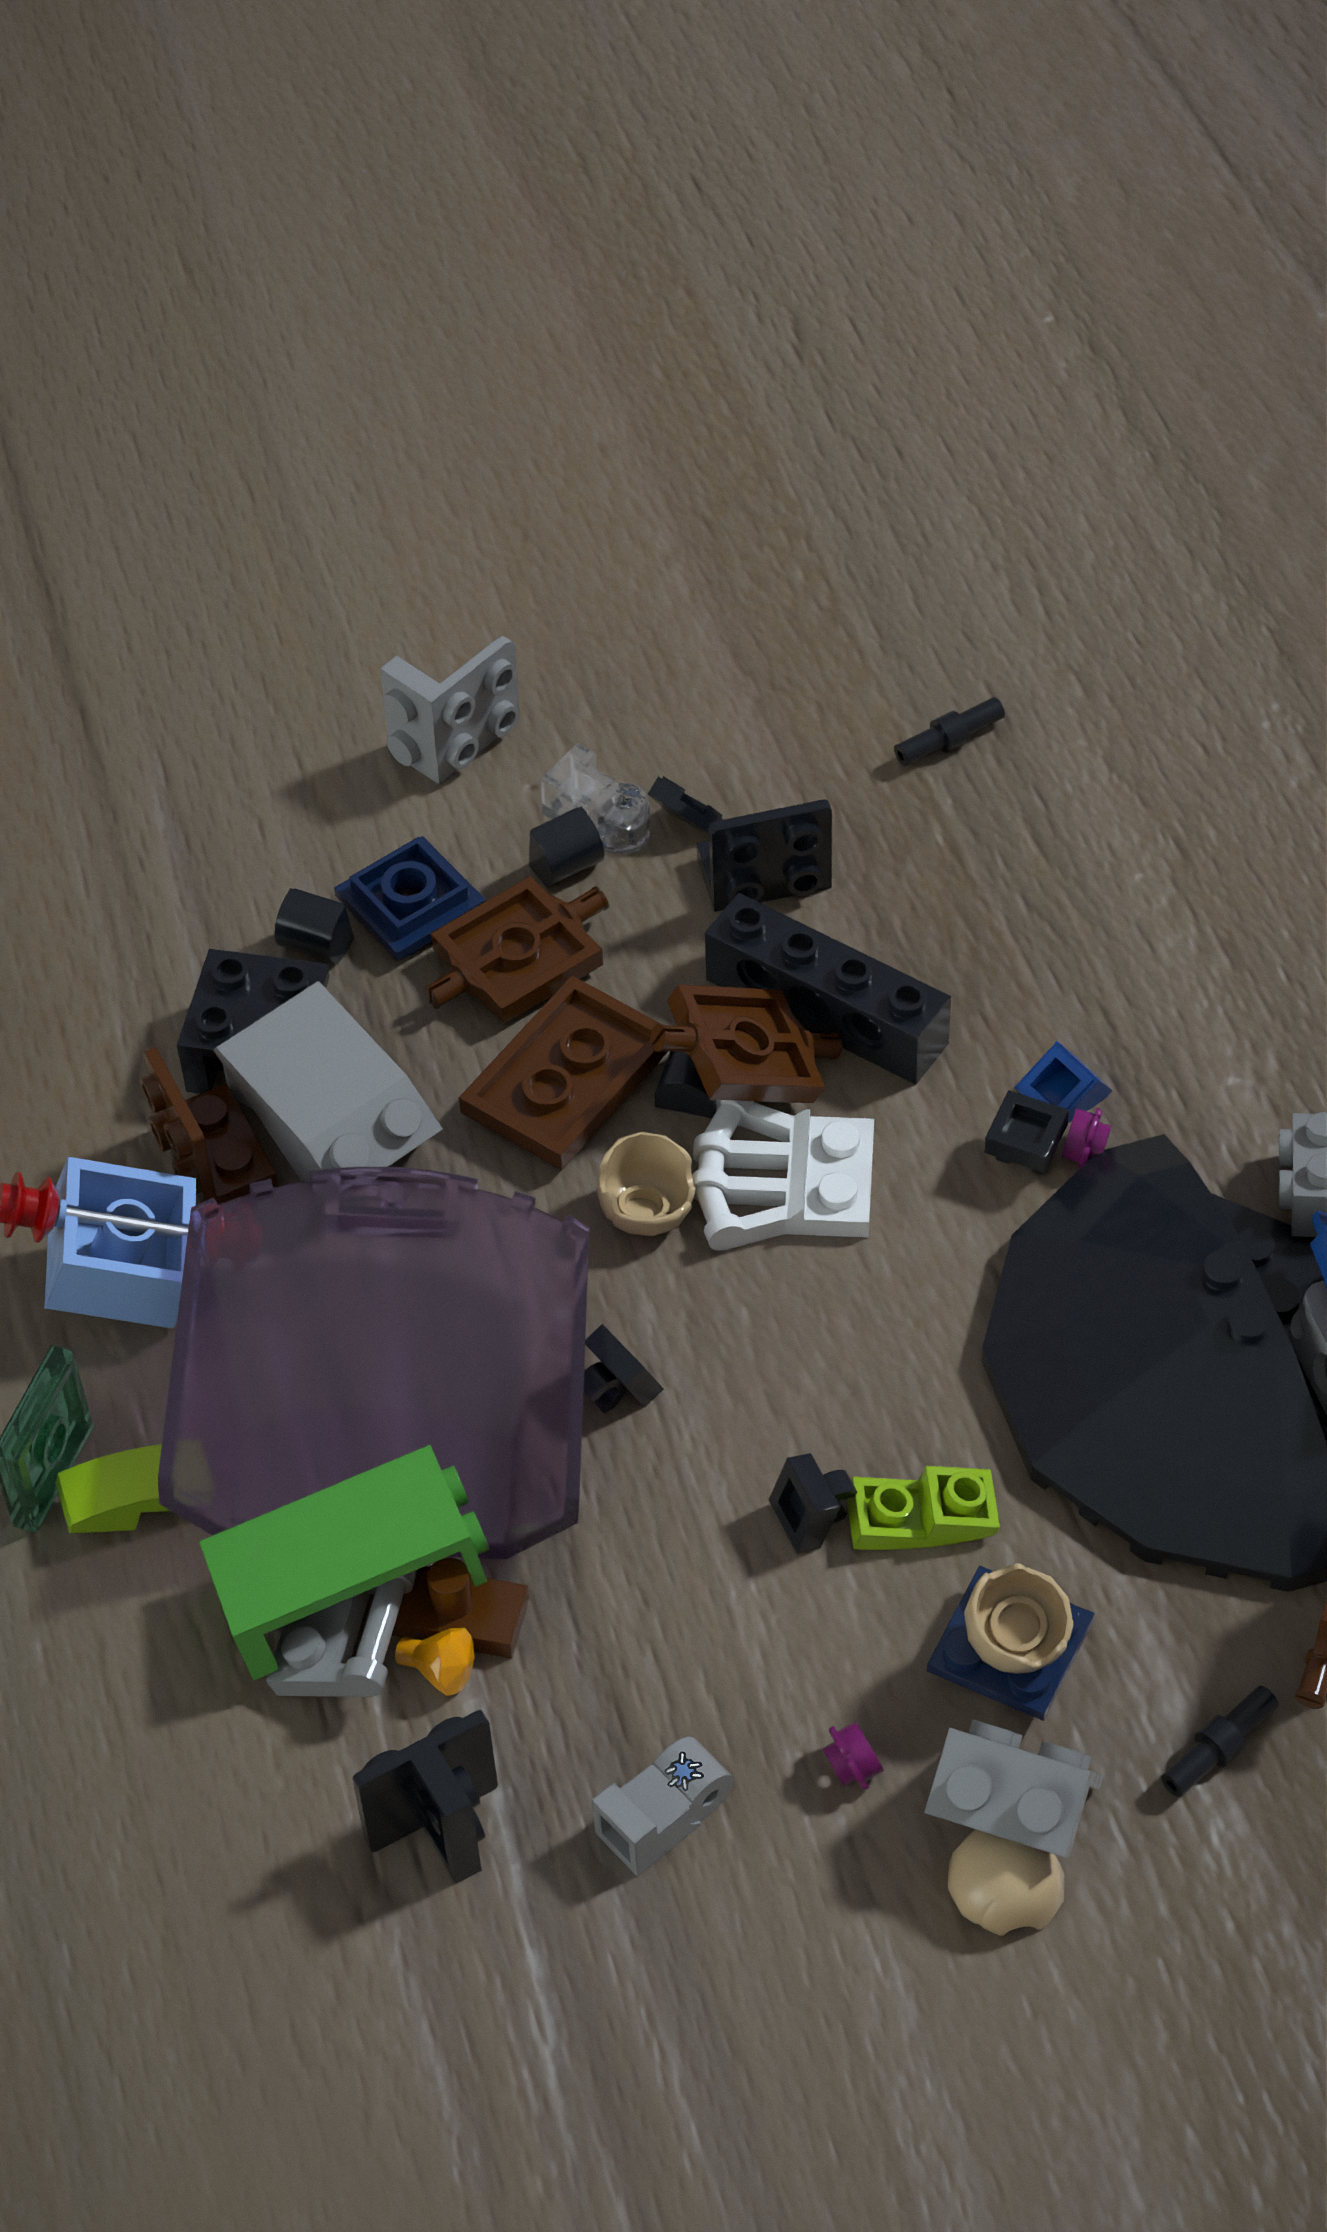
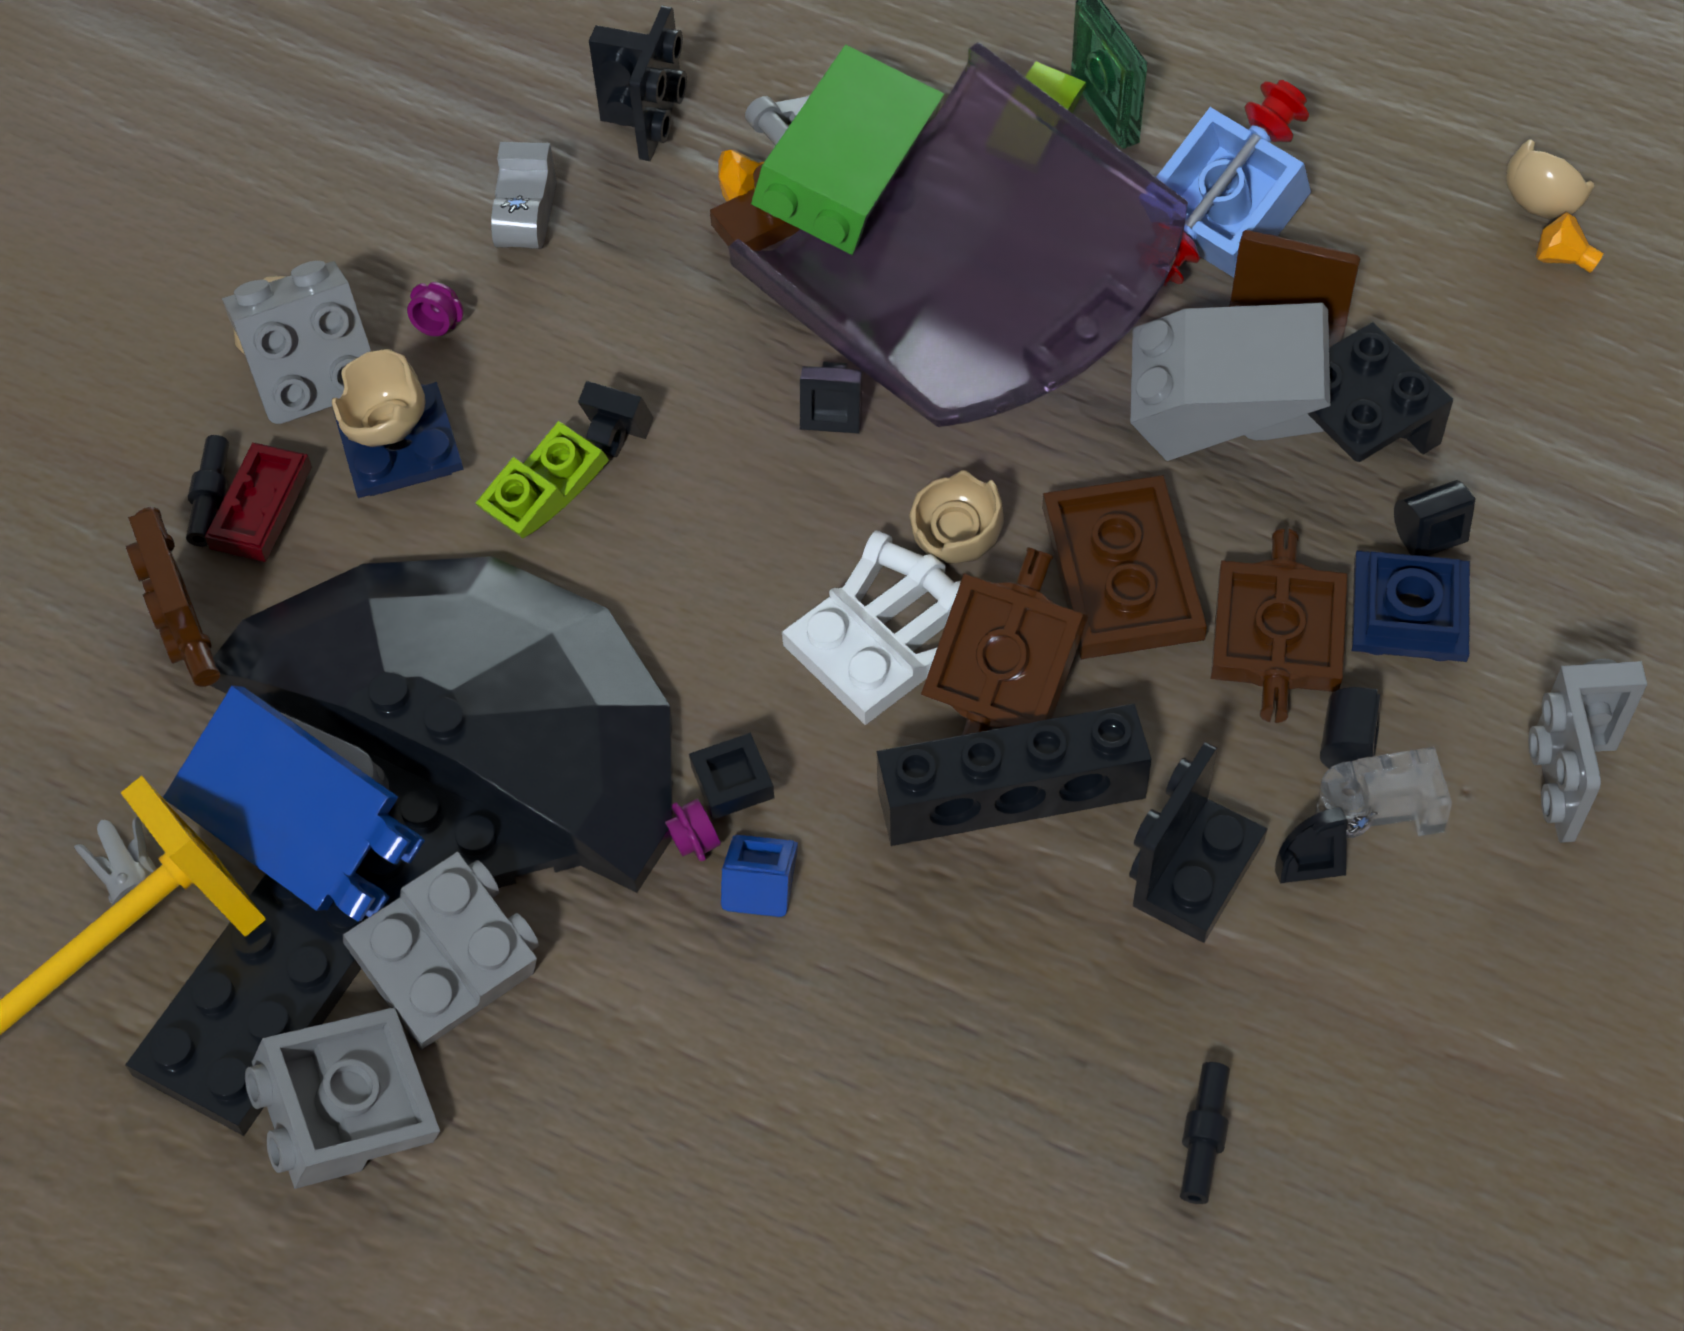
camera: 135 degrees right, 5 degrees up
none -> dark red plate [205,442,312,562]

